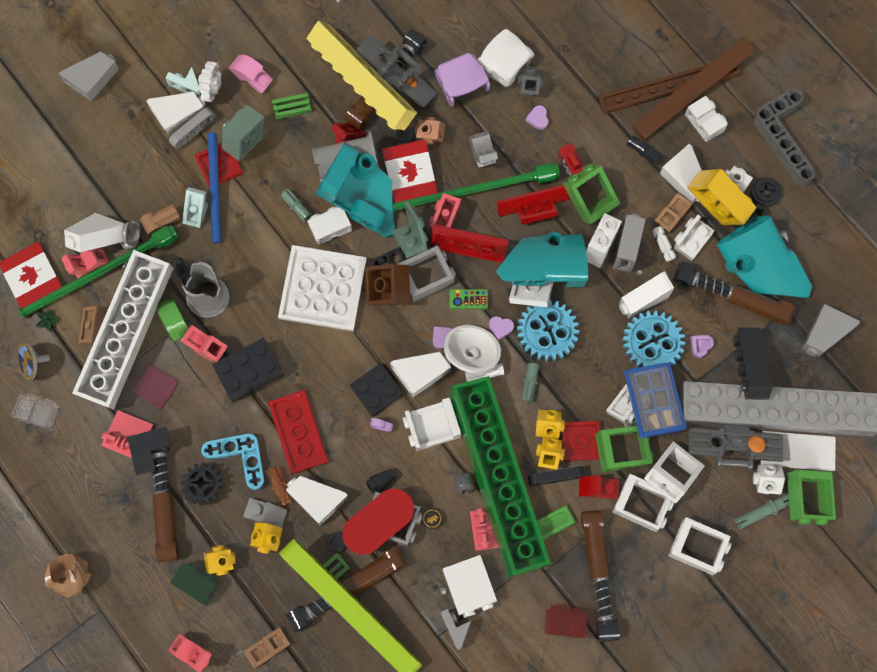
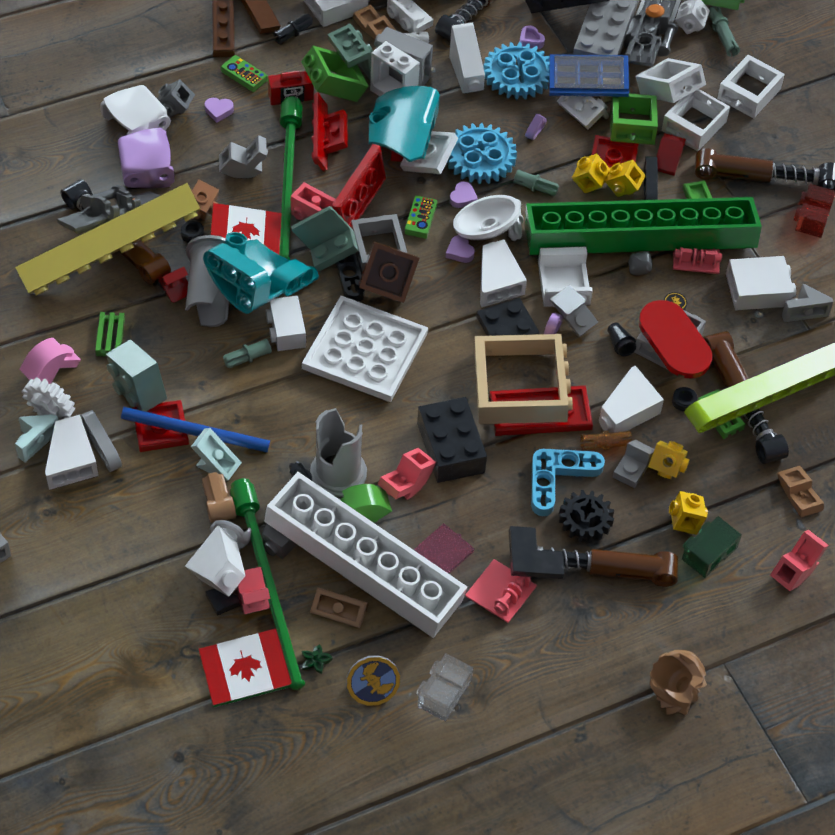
camera: 80 degrees left, 20 degrees down
none -> bright green tile [221,55,268,92]
none -> sand green bracket [327,23,373,81]
none -> tan window [474,334,573,424]
none -> lavender tile [525,114,547,140]
none -> light grey slope [550,285,598,337]

